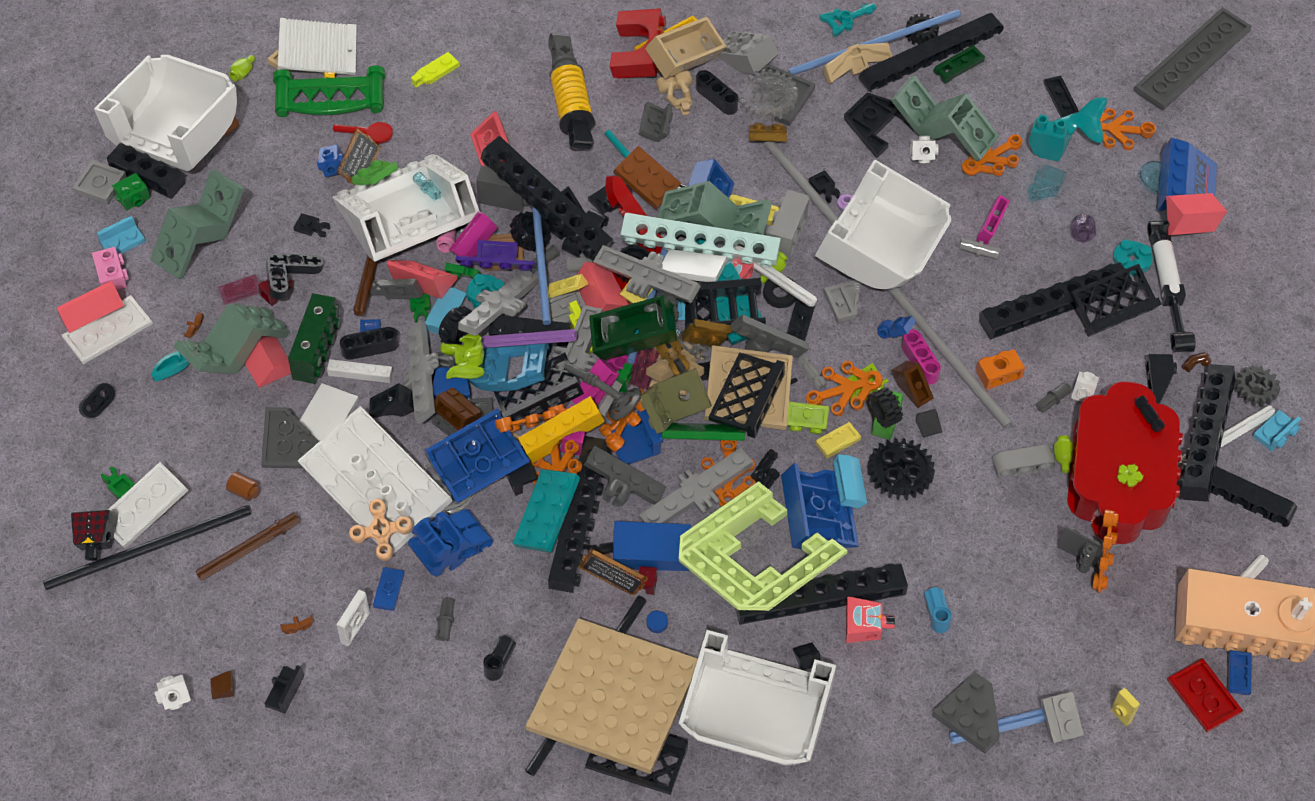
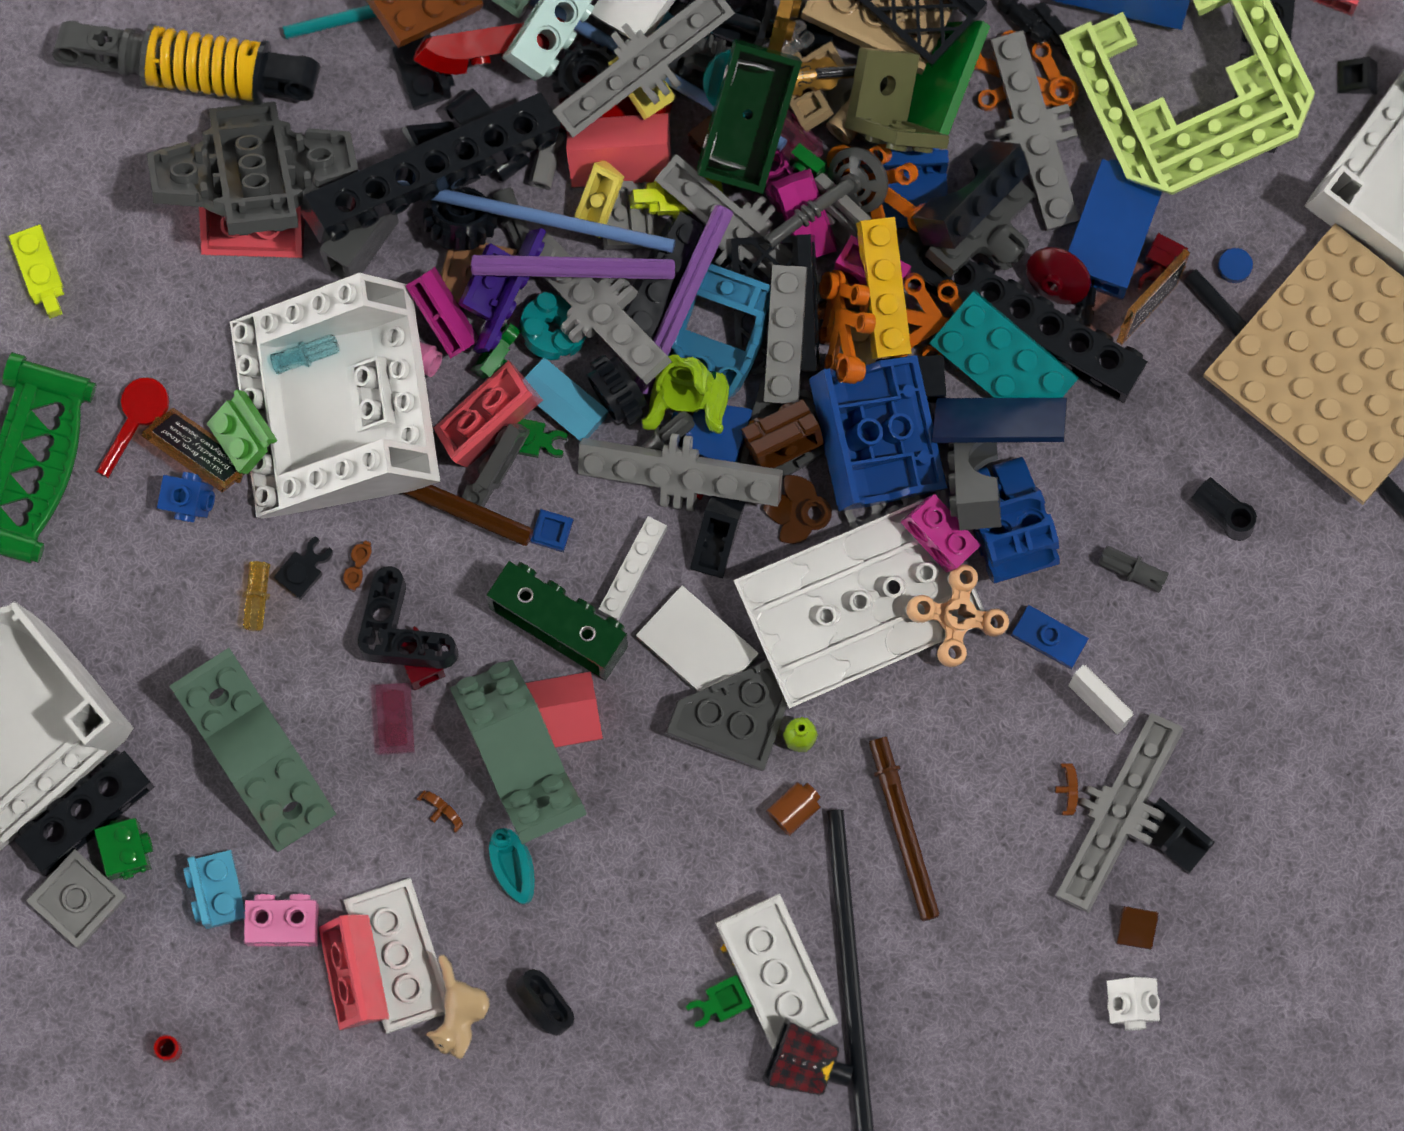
camera: 70 degrees left, 20 degrees up
black beam [340,327,399,360] -> none
none -> dark grey plate [147,101,358,235]
none -> red hinge [154,1035,182,1063]
none -> clear yellow axle [242,561,271,631]
none -> dark orange piece [343,540,372,592]
none -> tan animal [426,955,490,1059]
none -> medium lavender axle [471,255,675,279]
none -> reddish brown plate [763,475,832,544]
none -> light grey plate [764,265,807,403]
none -> lime plant [783,717,818,752]
none -> dark pink brick [901,494,981,573]
none -> black arch [912,141,1030,249]
none -> dark blue piece [932,398,1067,443]
none -> dark grey arch [948,442,1002,531]
none -> dark red dish [1026,247,1091,305]
none -> light grey hinge [1056,713,1184,913]

